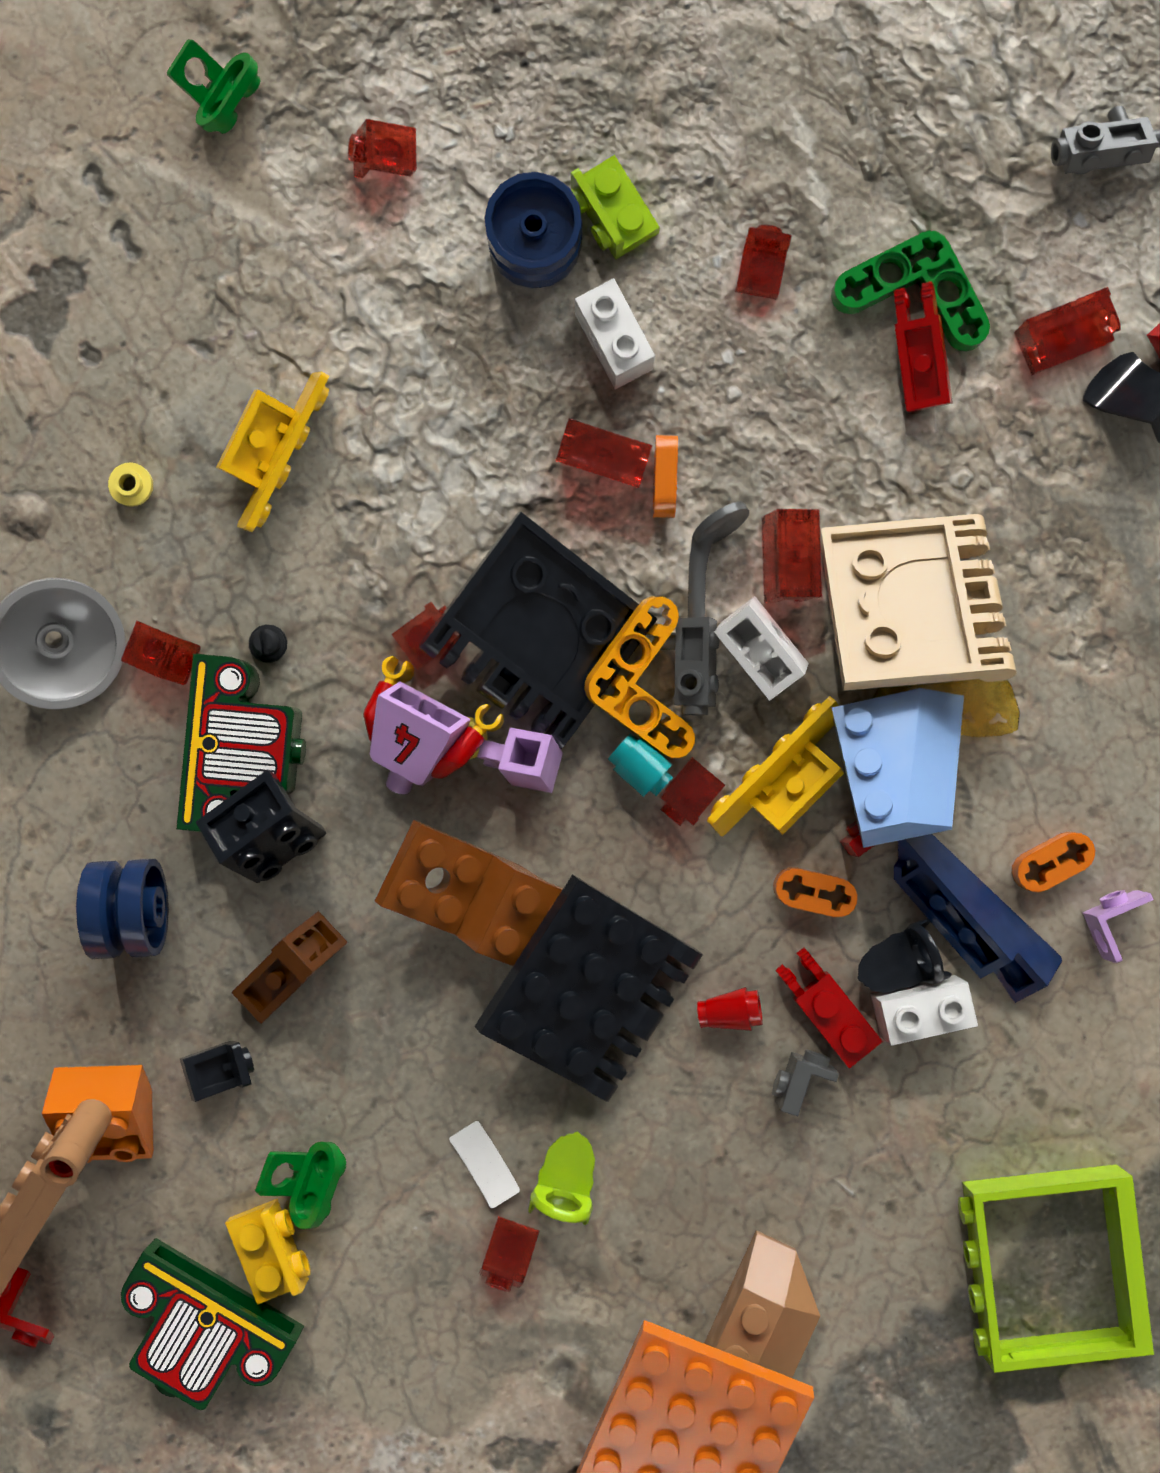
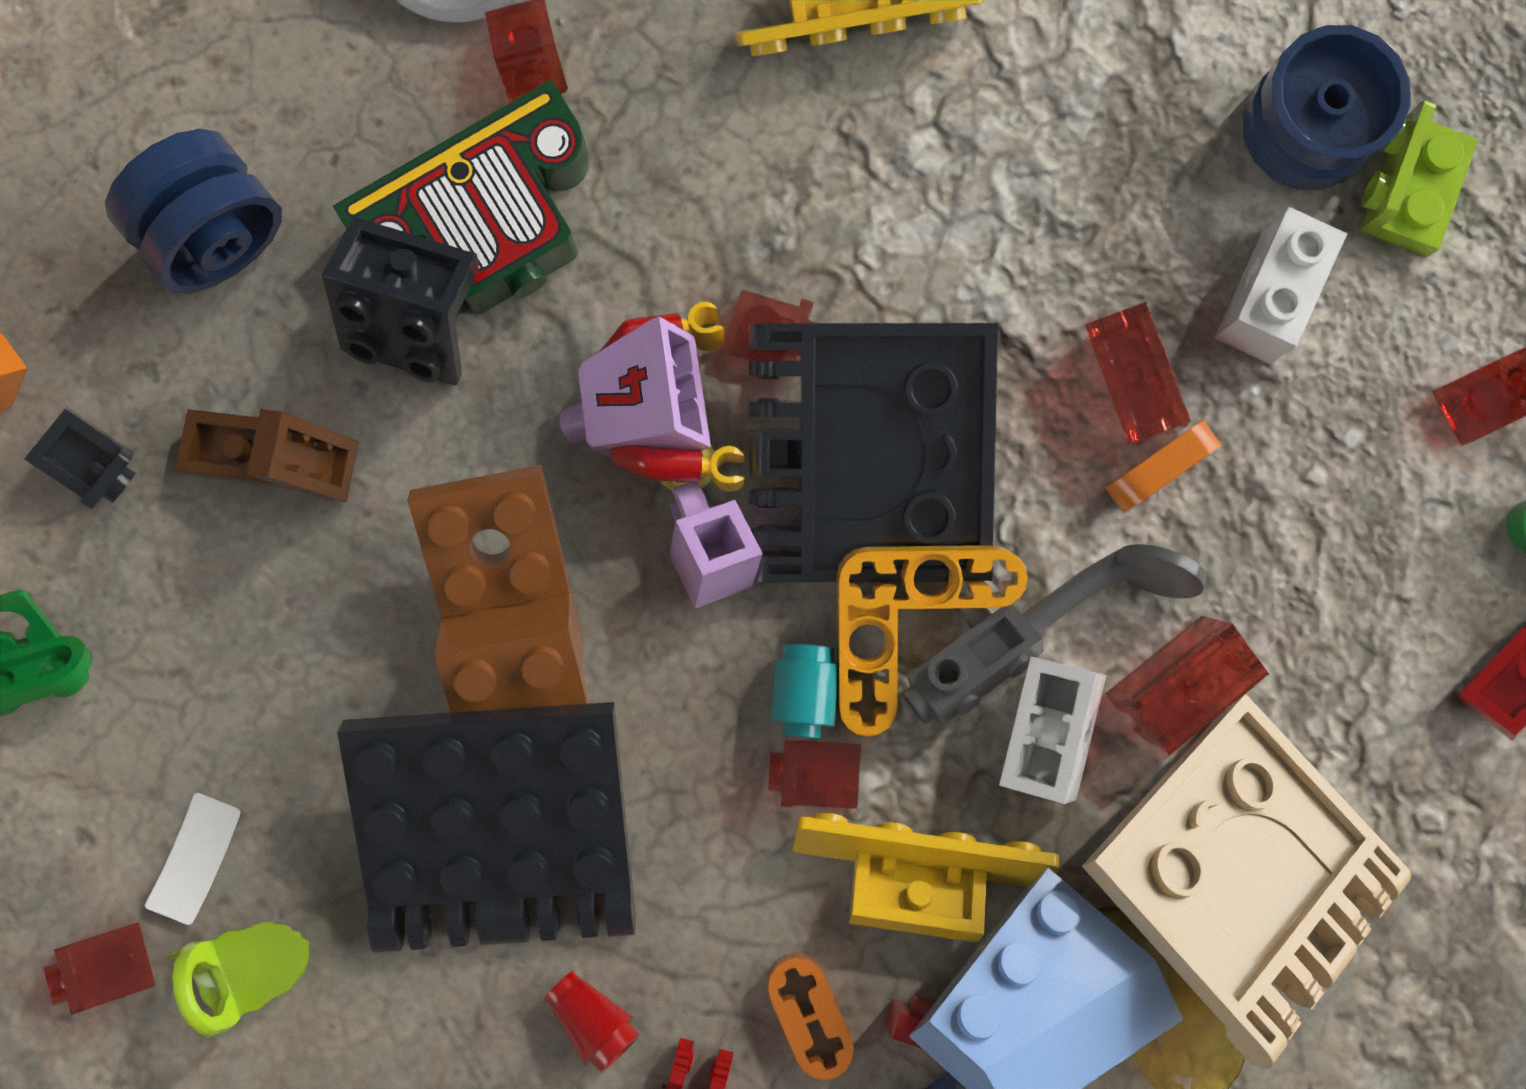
camera: 45 degrees right, 5 degrees down
black piece [249,624,287,663] -> none

